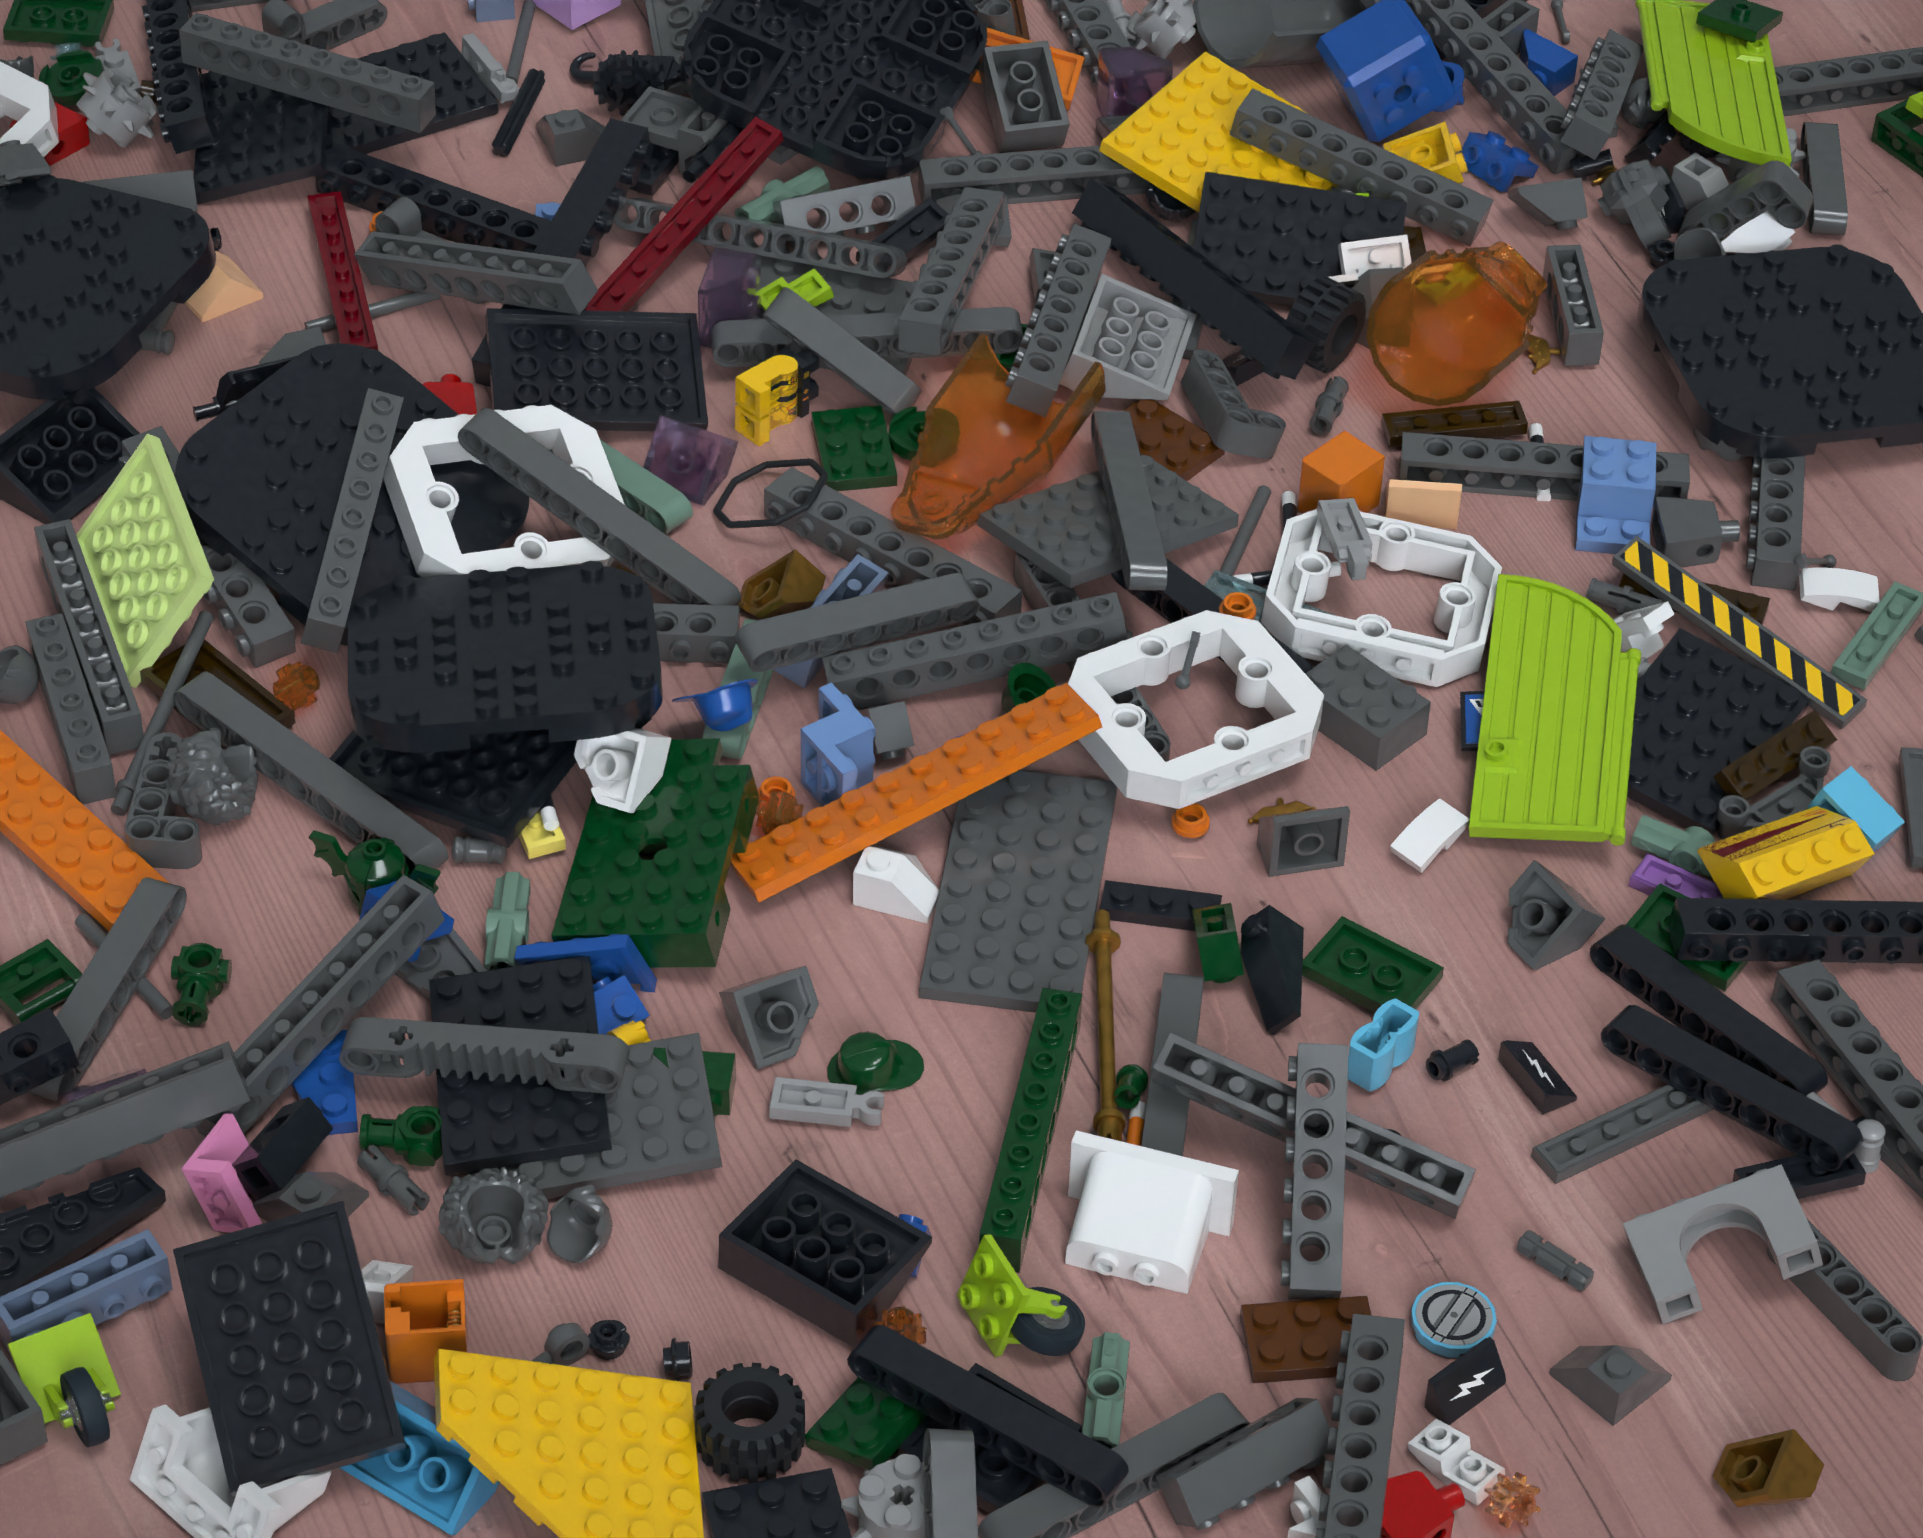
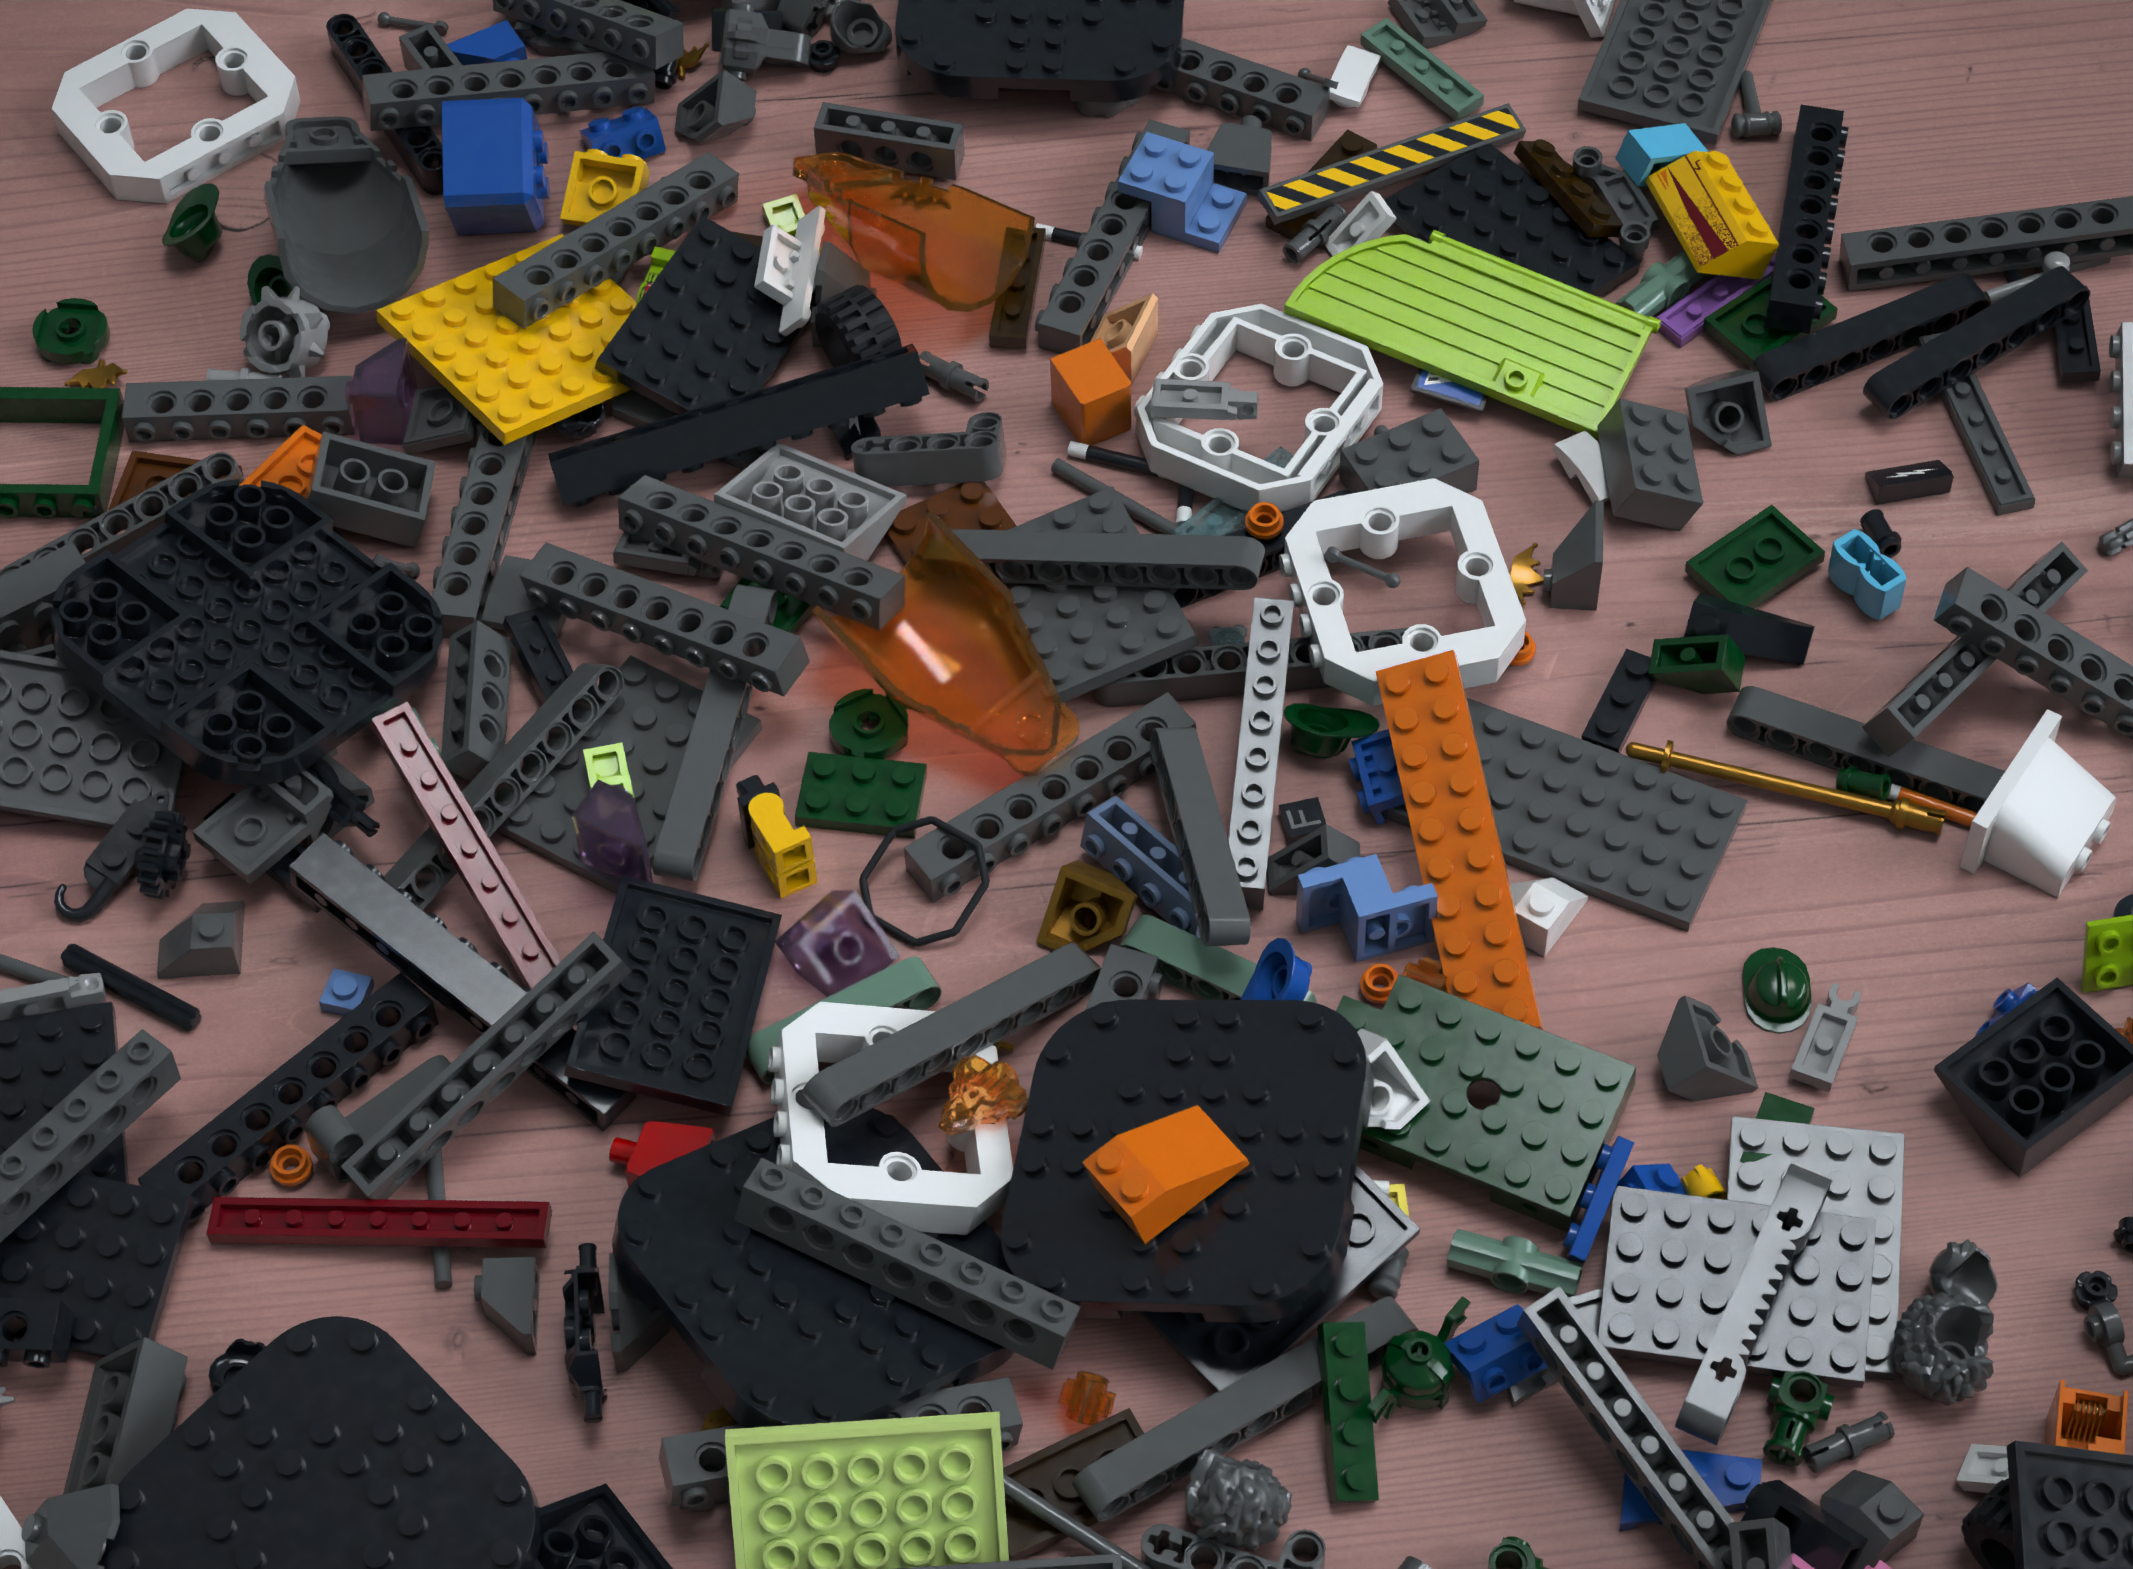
camera: 70 degrees left, 10 degrees up
dark grey beam [763,287,922,416] -> none
dark green brick [979,987,1082,1273] -> none
none -> clear orange rock [938,1054,1028,1136]
none -> orange slope [1082,1105,1250,1244]
none -> black tile [1278,797,1326,845]
none -> dark green plate [1317,1322,1379,1504]
none -> dark grey brick [1597,398,1703,531]

